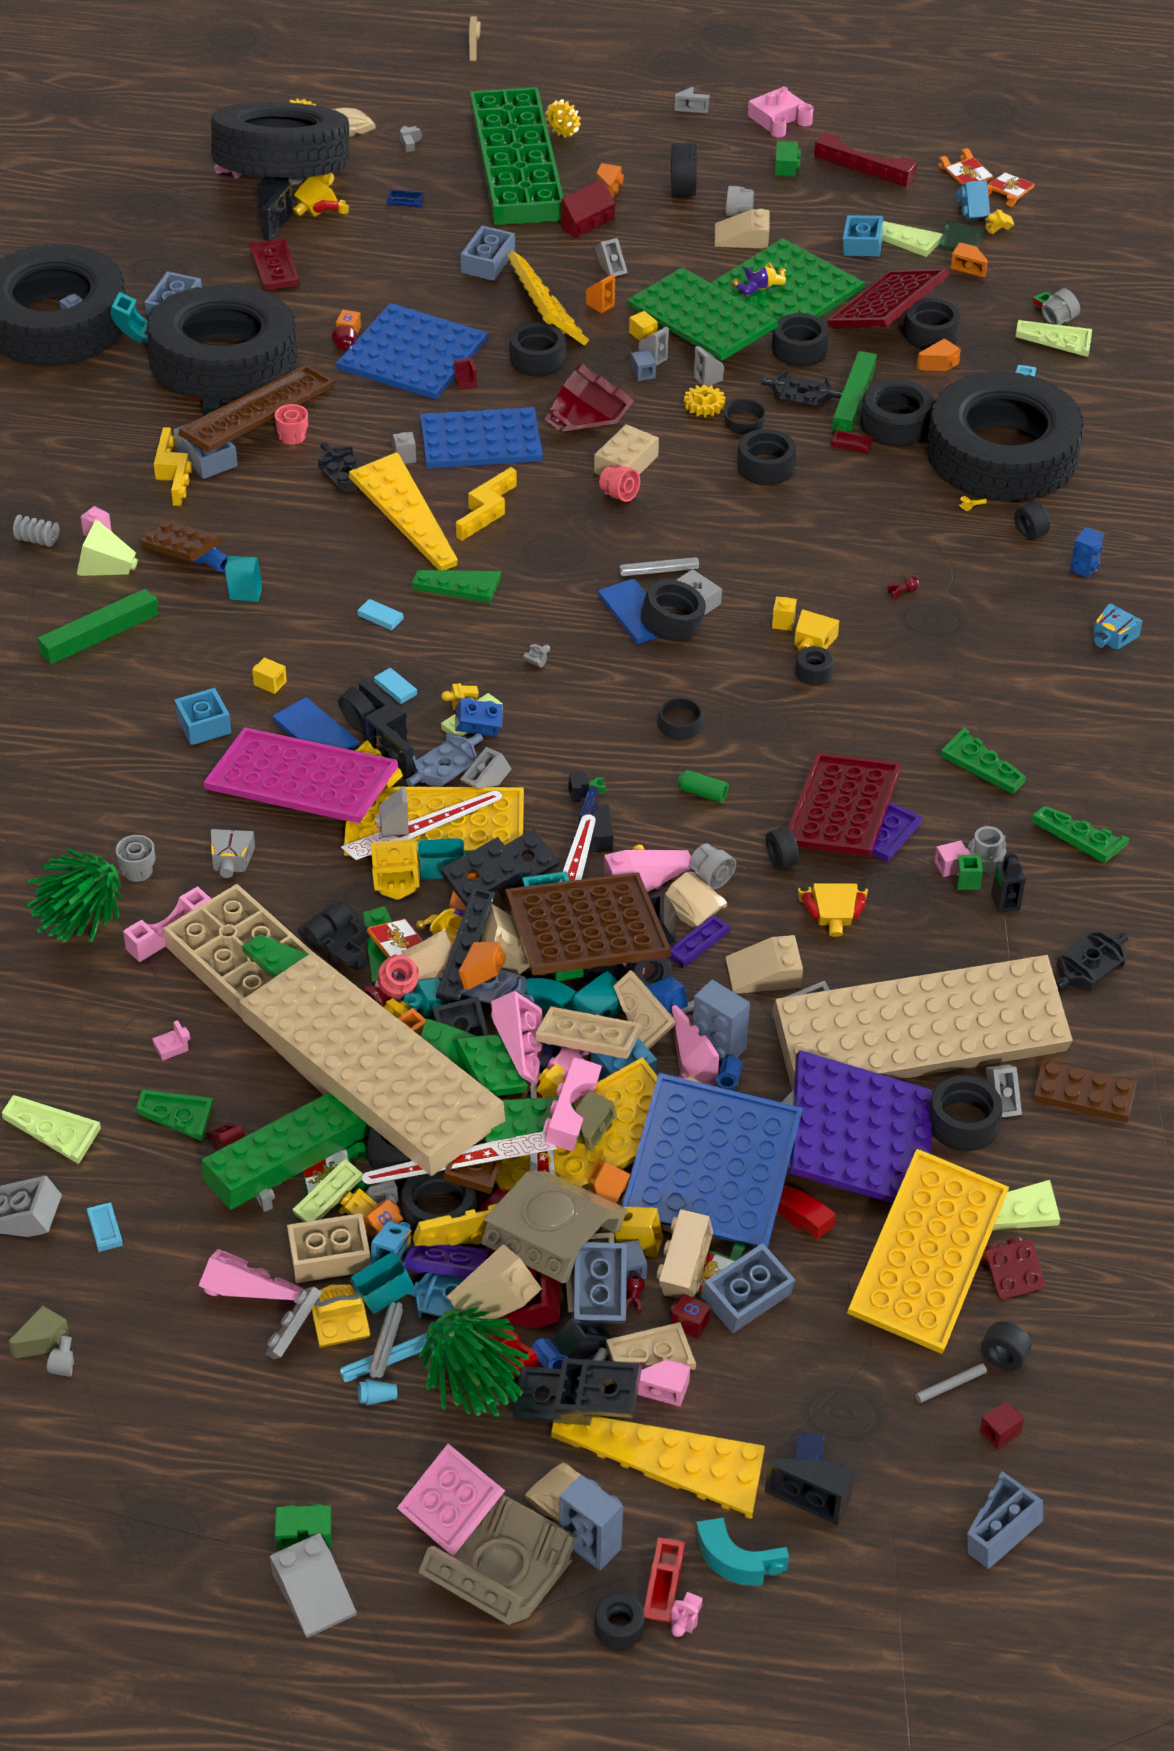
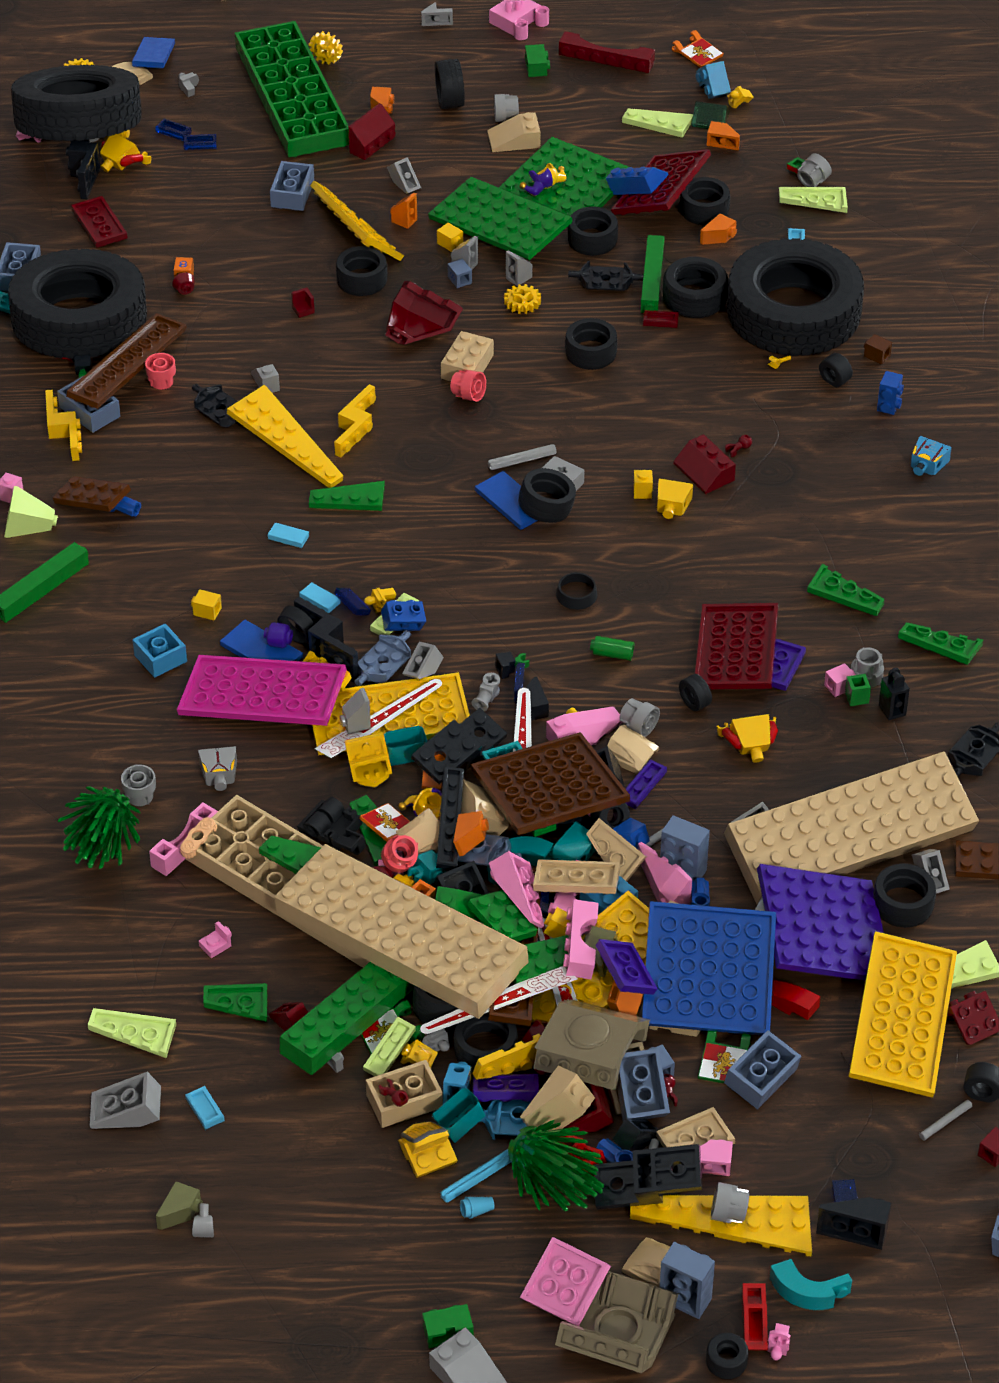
camera: 10 degrees left, 0 degrees up
bright pink wedge [199,1249,305,1300] -> none
teal piece [225,556,262,602] -> none
light grey plate [265,1287,322,1359] -> none
blue plate [336,303,488,400] -> none
orange brick [363,1199,403,1240] -> none
light grey axle [369,1302,403,1378] -> none
blue plate [420,407,543,468] -> none
light grey piece [523,644,550,667] -> none
yellow torso [602,1207,664,1258] -> none
tan brick [657,1209,713,1300] -> none
dark red brick [669,1294,711,1339] -> none
black tyre [724,398,766,434] -> none
tan slope [725,935,803,994] -> none
black tyre [795,646,834,685] -> none
dark azure brick [843,215,884,257] -> none
flag [987,172,1035,207] -> none
none -> blue tile [132,37,175,68]
none -> clear blue tile [155,119,192,141]
none -> light nougat piece [180,817,217,859]
none -> dark purple head [264,622,293,648]
none -> clear blue tile [334,588,371,615]
none -> dark red arm [378,1079,408,1107]
none -> light grey connector [472,672,500,711]
none -> dark purple plate [596,939,658,995]
none -> blue slope [606,166,669,195]
none -> dark red slope [673,434,736,494]
none -> light grey piece [710,1182,749,1224]
none -> reddish brown brick [863,334,892,365]

